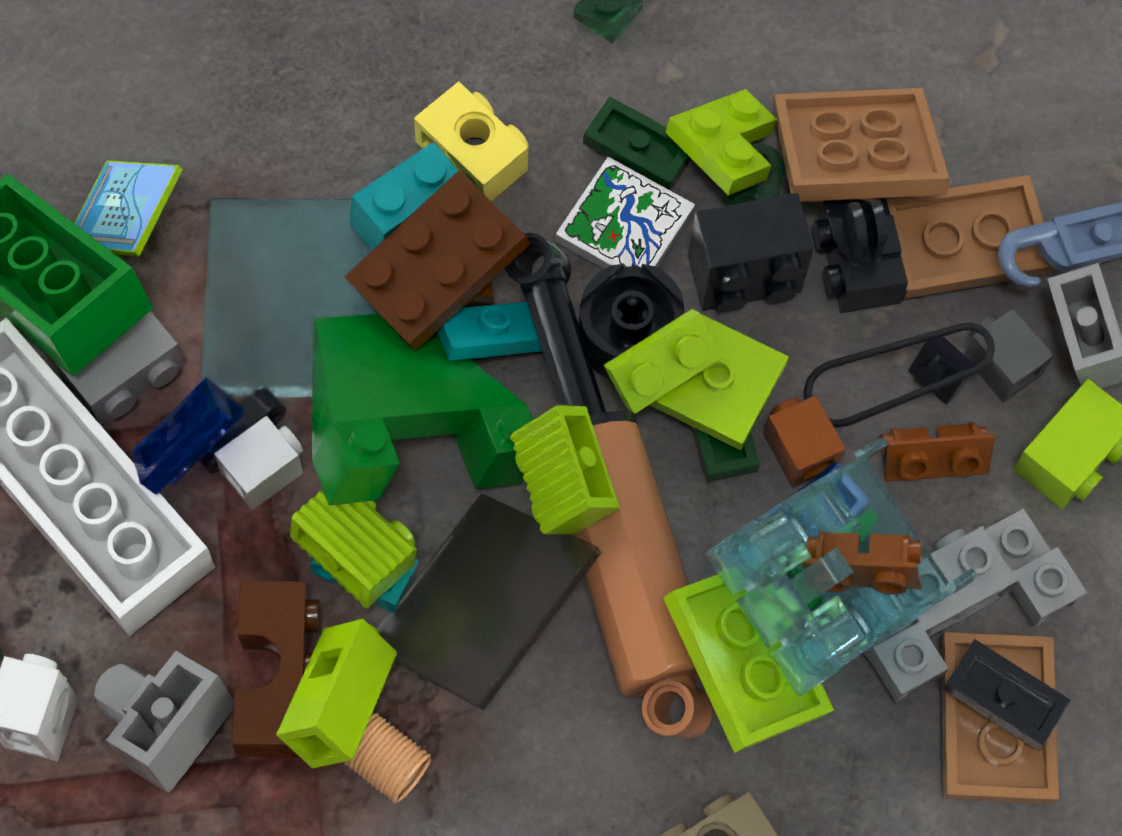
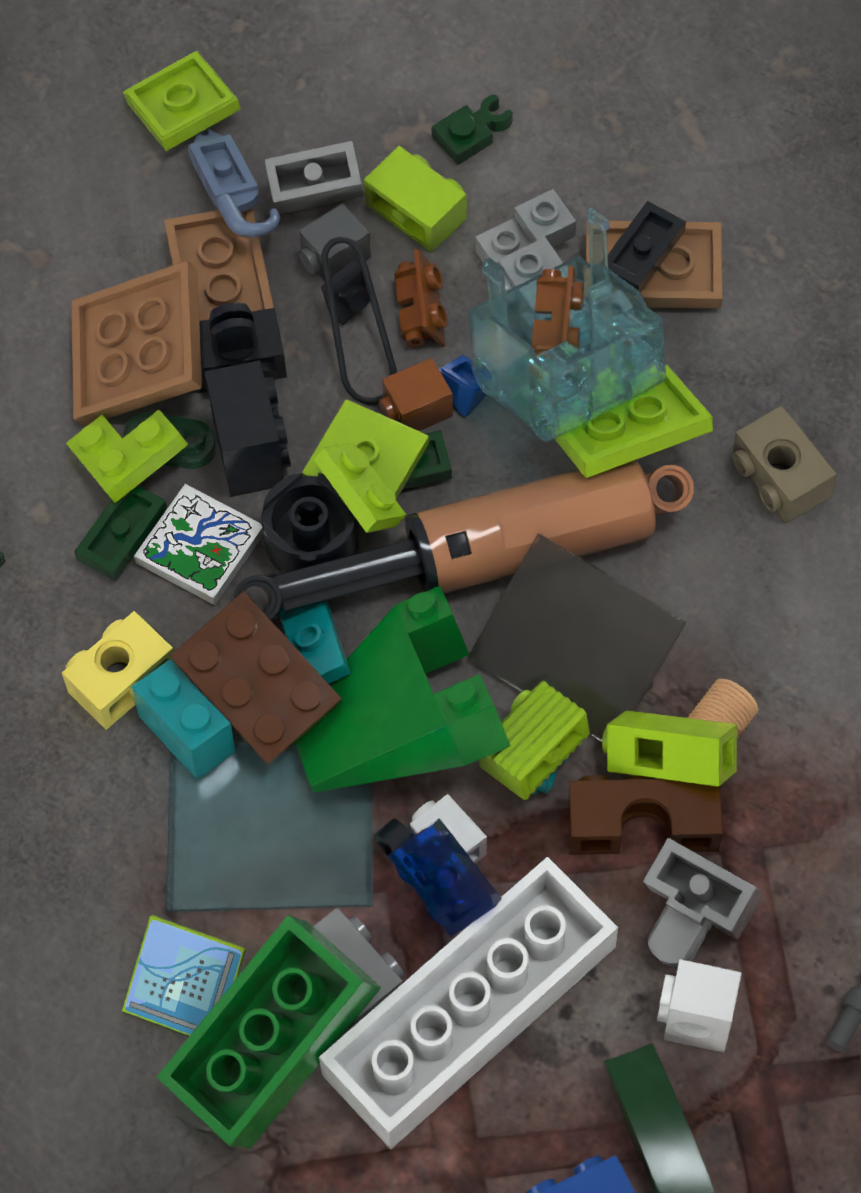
camera: 85 degrees left, 5 degrees down
lime brick [510,405,620,534] -> none

